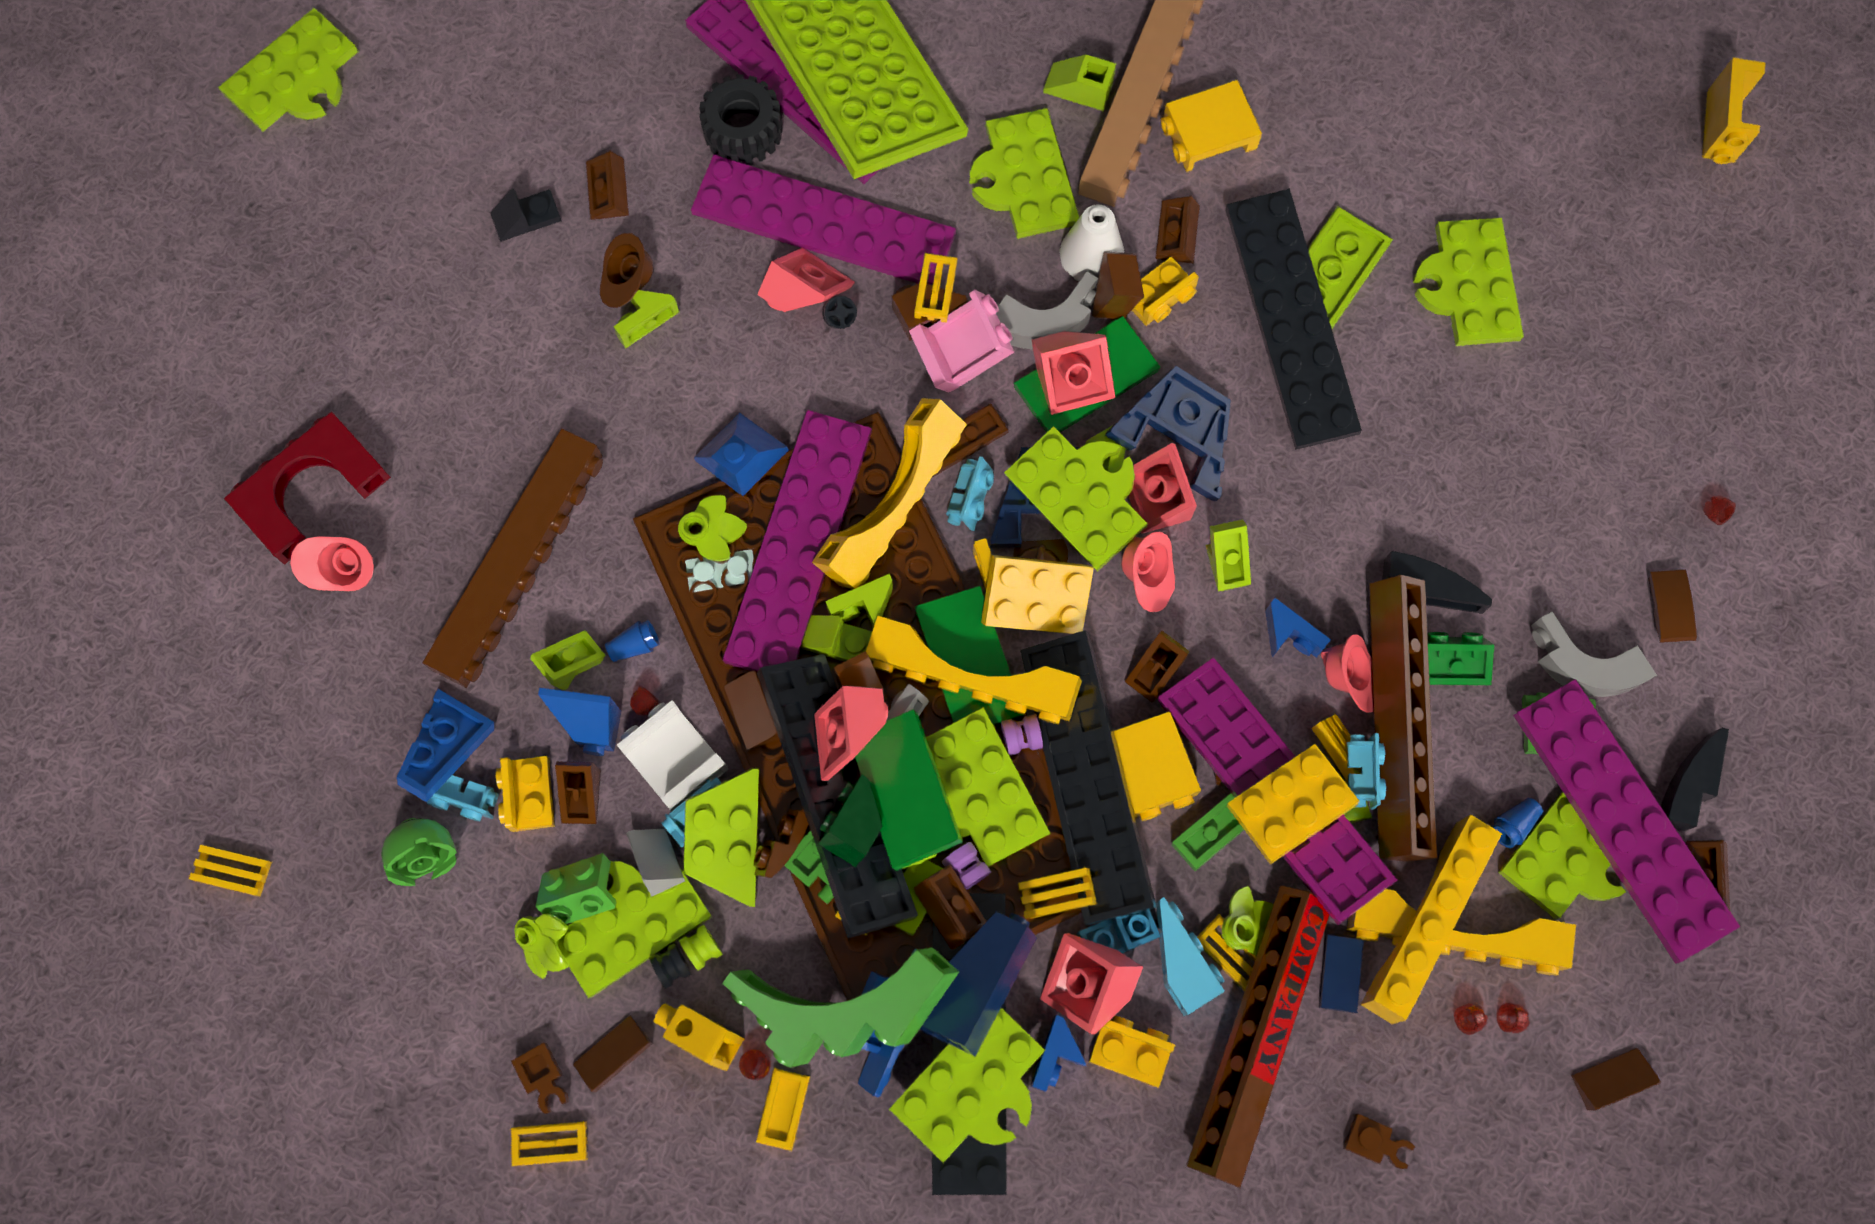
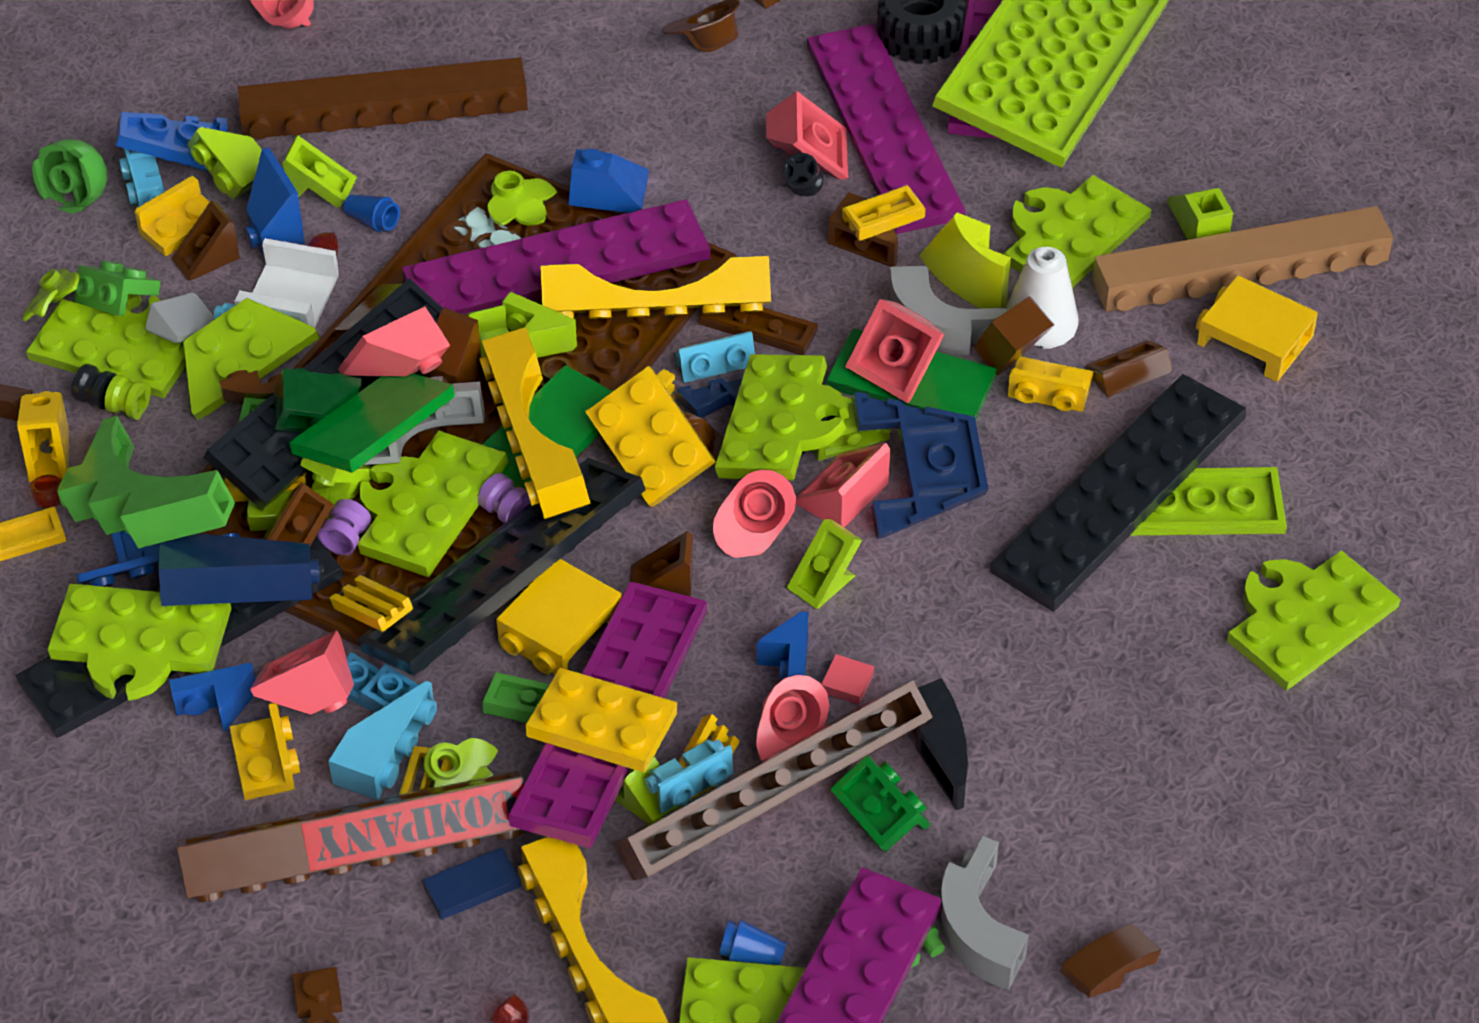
camera: 55 degrees right, 25 degrees down
lime slope [613,290,679,348] -> none
bright pink panel [909,290,1014,392] -> none
yellow arch [1361,815,1502,1024] -> none
clear red hinge [1703,495,1736,525] -> none
none -> lime slope [187,127,262,200]
none -> coral tile [821,654,874,705]
none -> neon yellow slope [920,213,1011,309]

